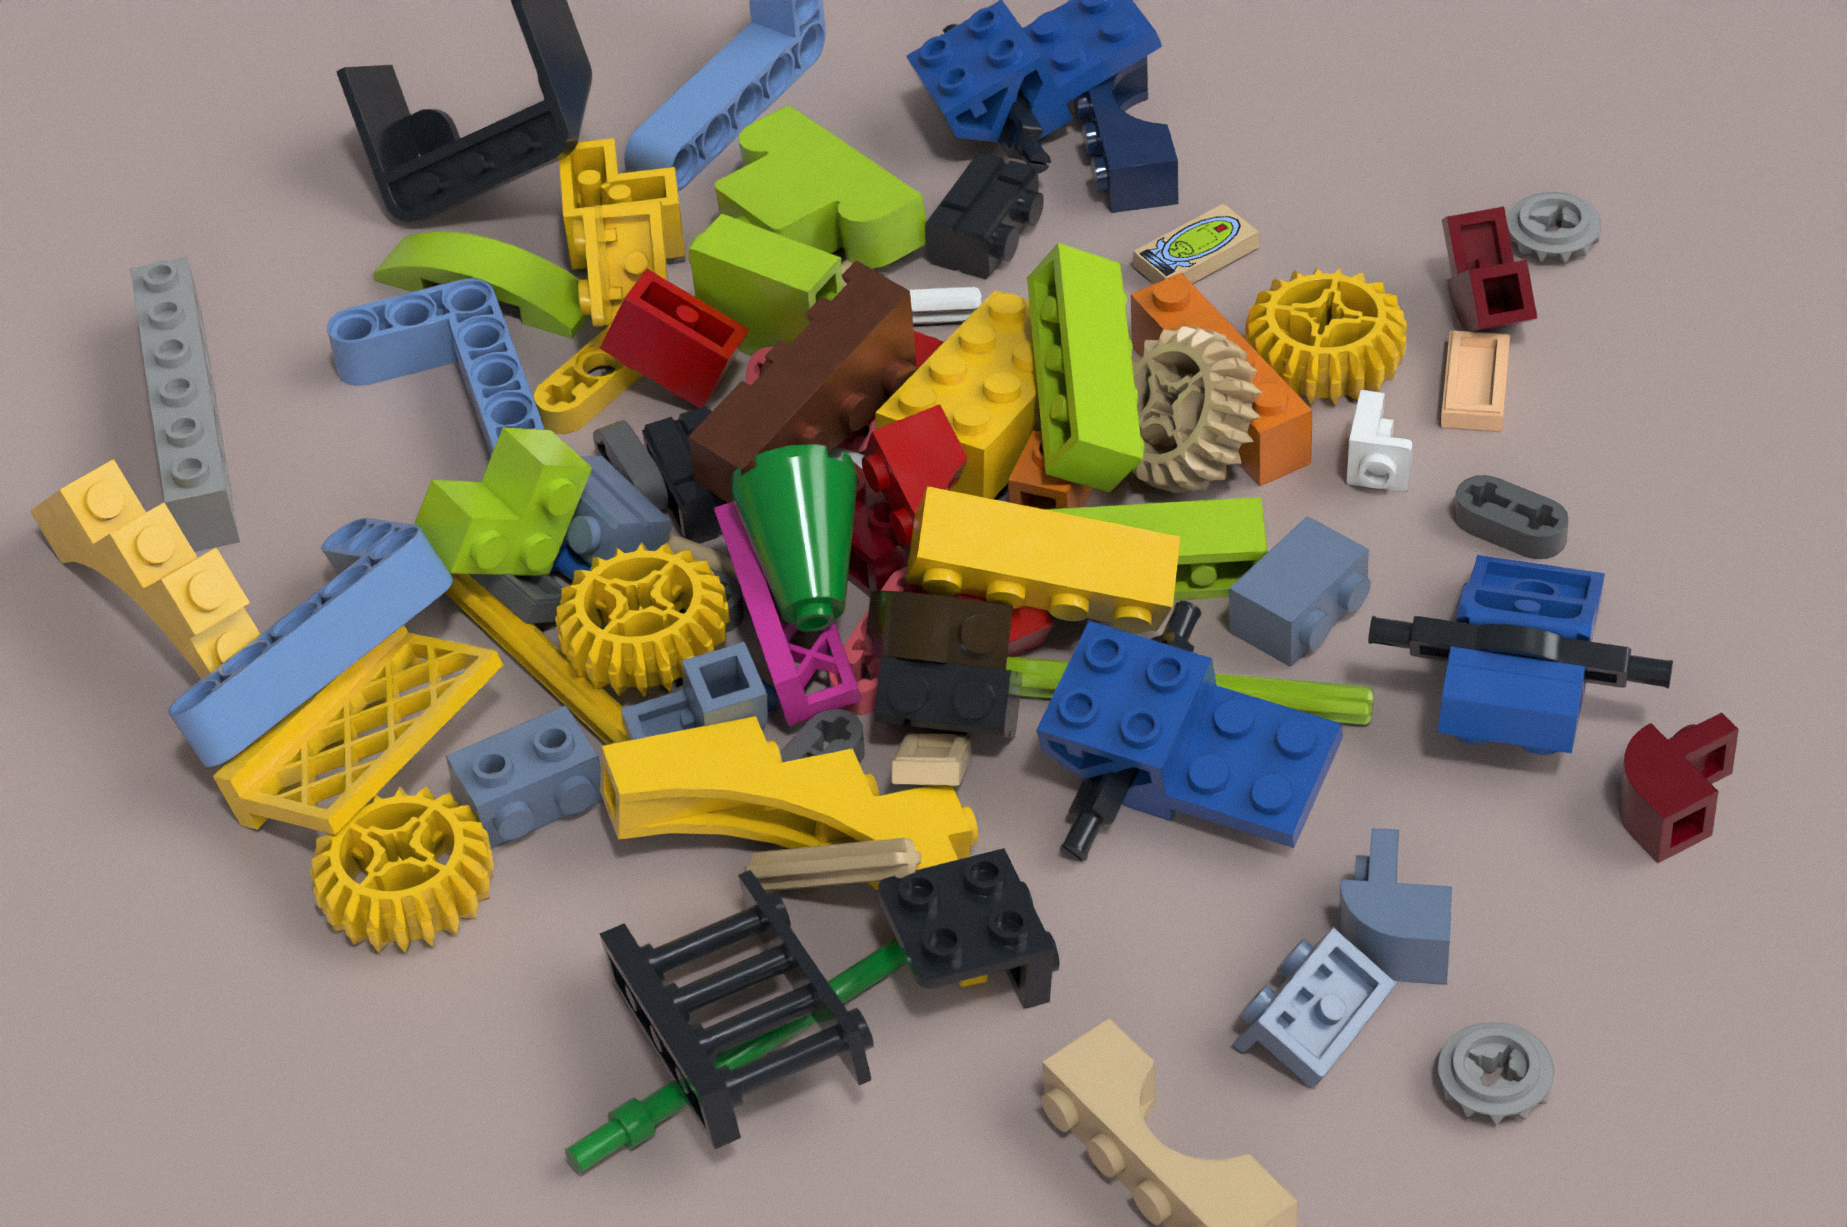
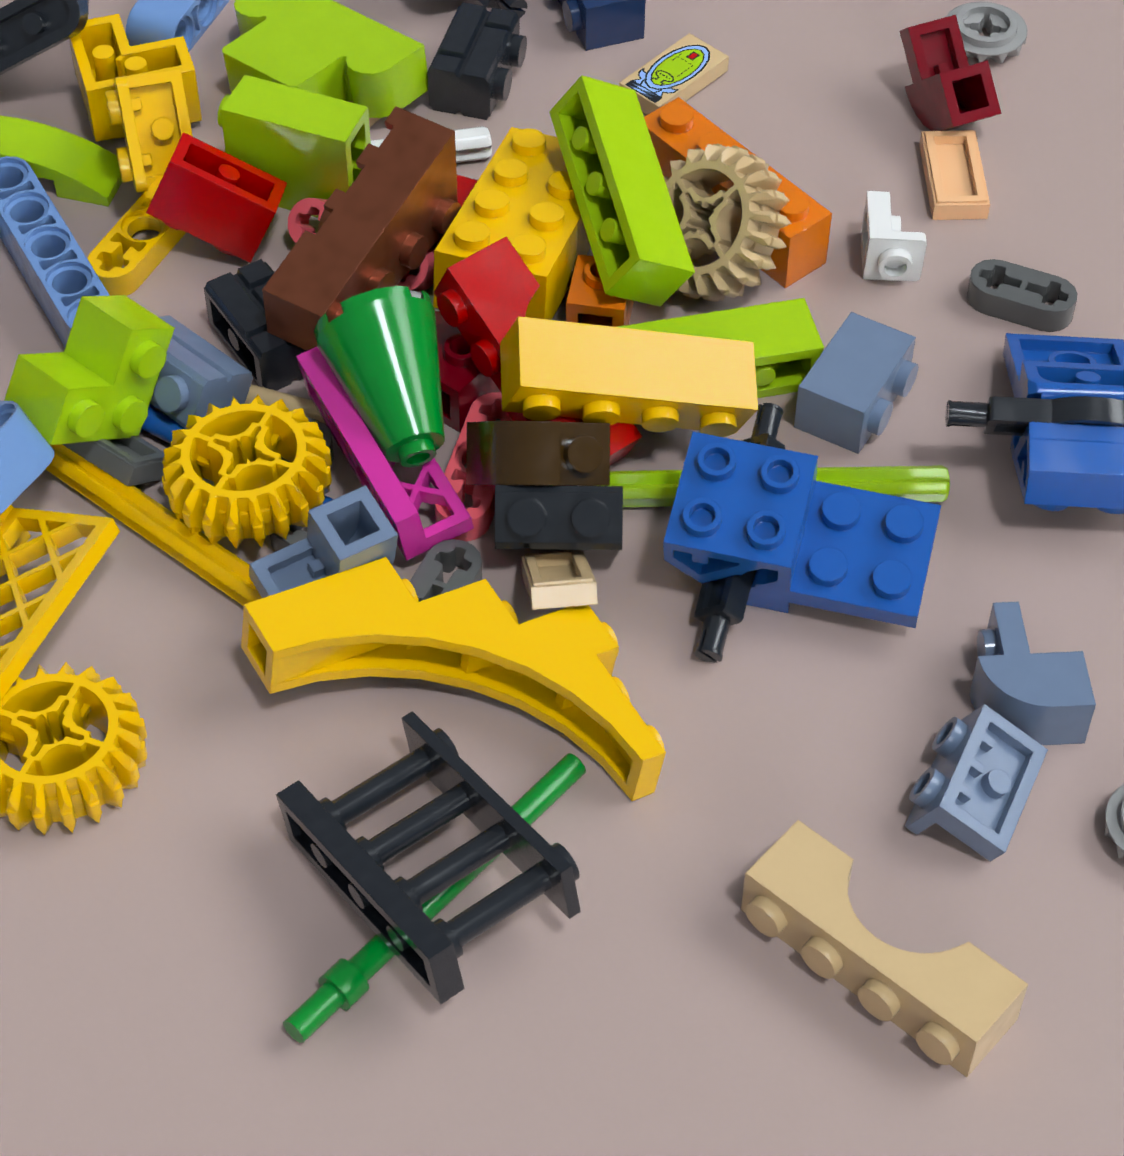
camera: 15 degrees left, 5 degrees up
sand blue brick [446,705,603,848] -> none
dark grey beam [593,420,668,510] -> none
tan axle [745,837,921,892] -> none
black bracket [878,848,1060,1009] -> none
yellow gear [1245,266,1407,405] -> none

